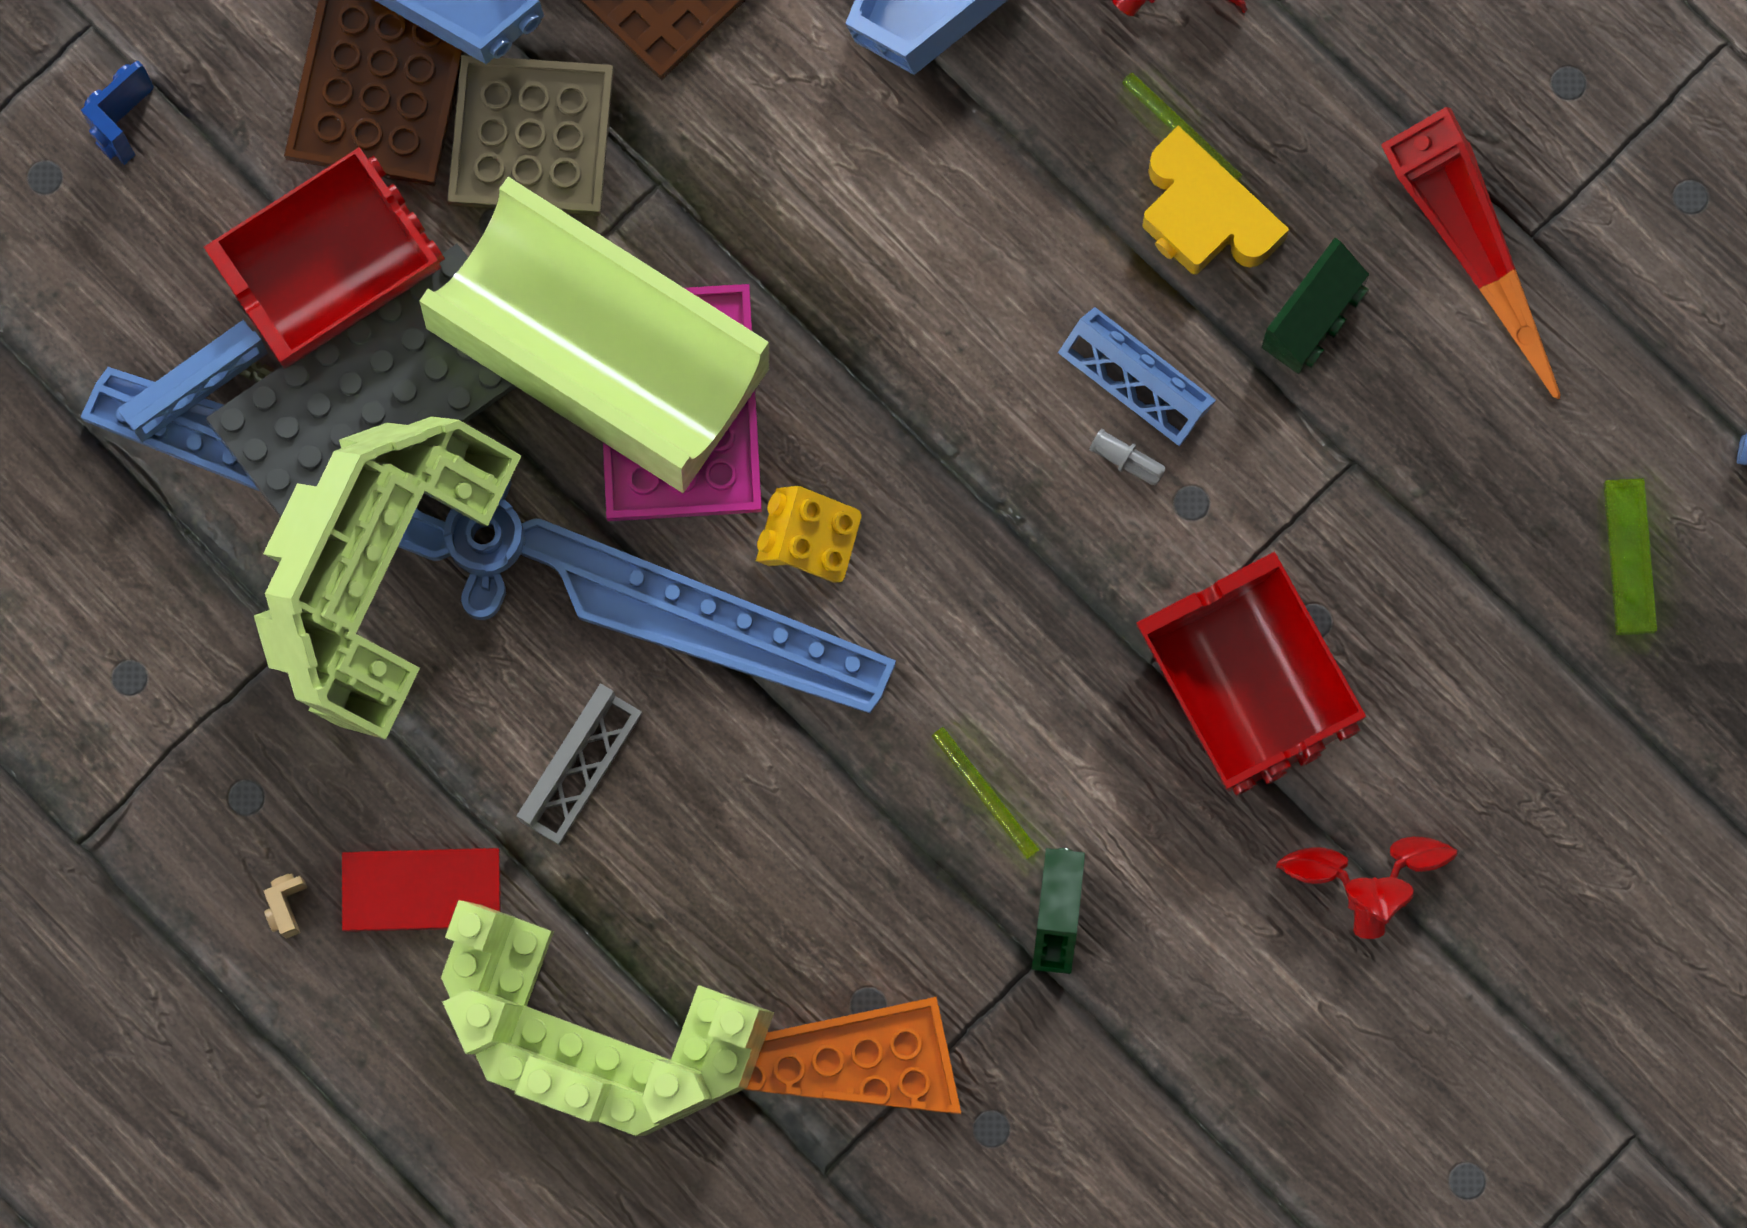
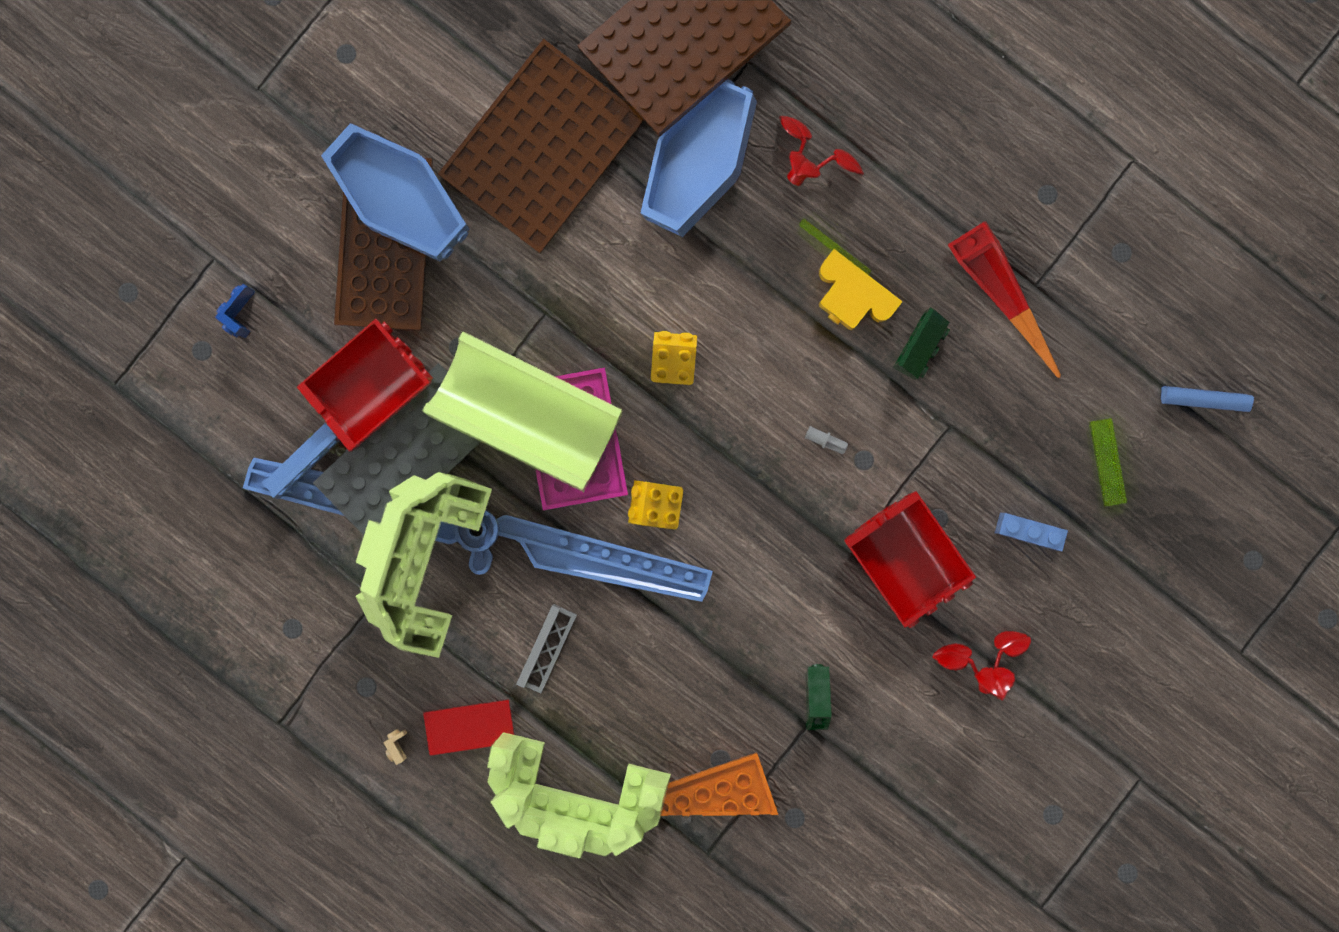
camera: 10 degrees left, 10 degrees up
dark tan plate [448,55,614,216] -> none
clear neon green bar [931,727,1039,859] -> none
medium blue fence [1058,307,1216,446] -> none
none -> yellow bracket [651,331,697,385]
none -> medium blue brick [995,513,1068,551]

